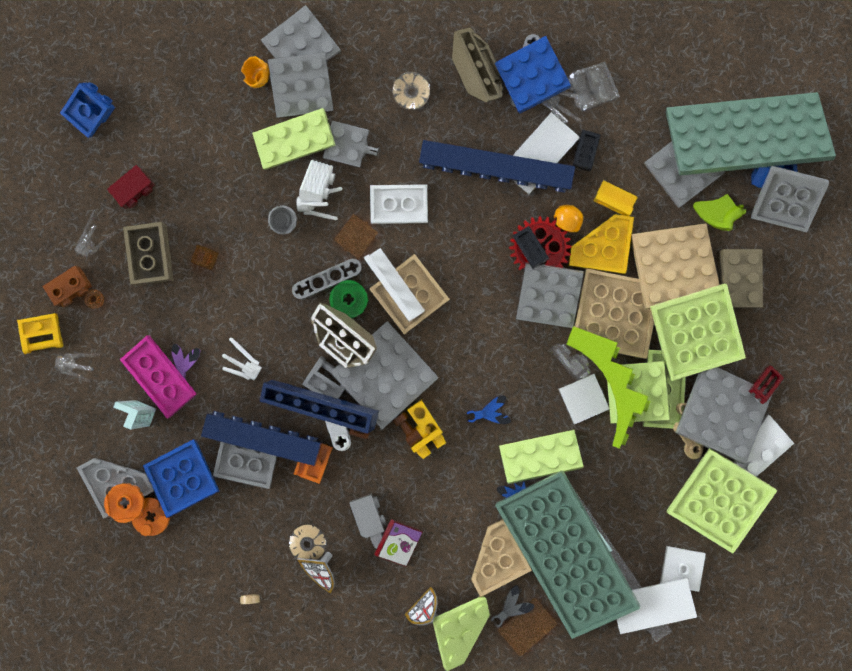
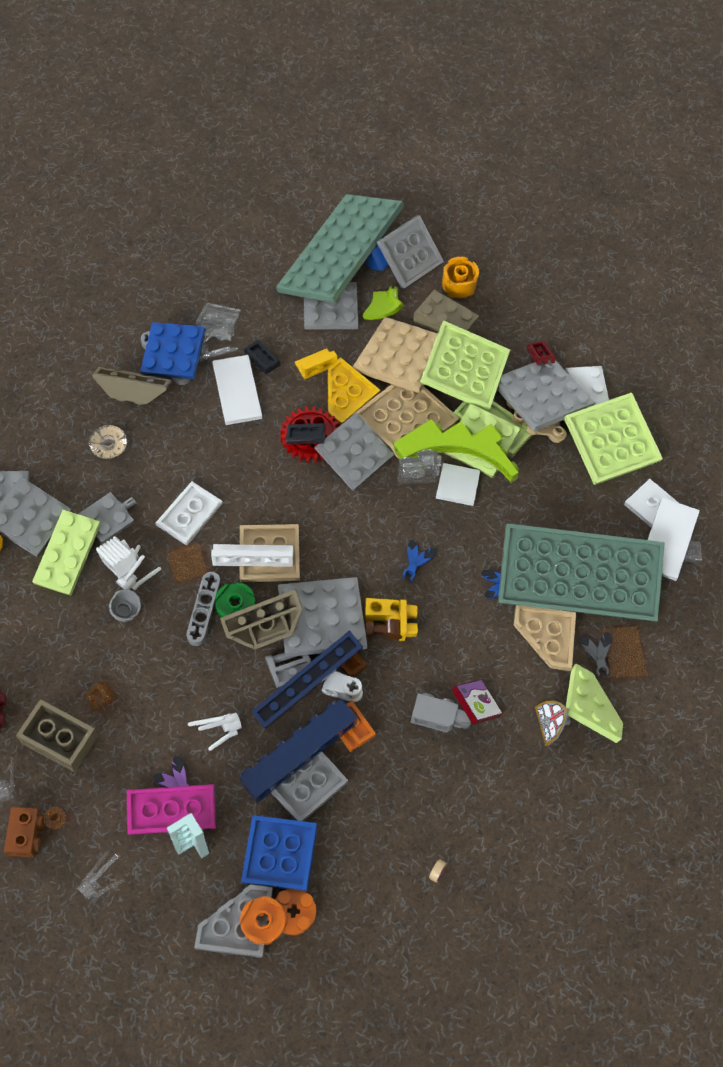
camera: 65 degrees left, 25 degrees down
yellow plate [17,313,63,354] -> none
tan dish [289,524,327,560] -> none
shield [297,552,335,593] -> none
dark blue brick [419,140,575,193] -> none
yellowish green plate [499,430,584,484] -> none
light orange hair [554,205,584,232] -> none
none -> light orange brick [442,257,479,298]

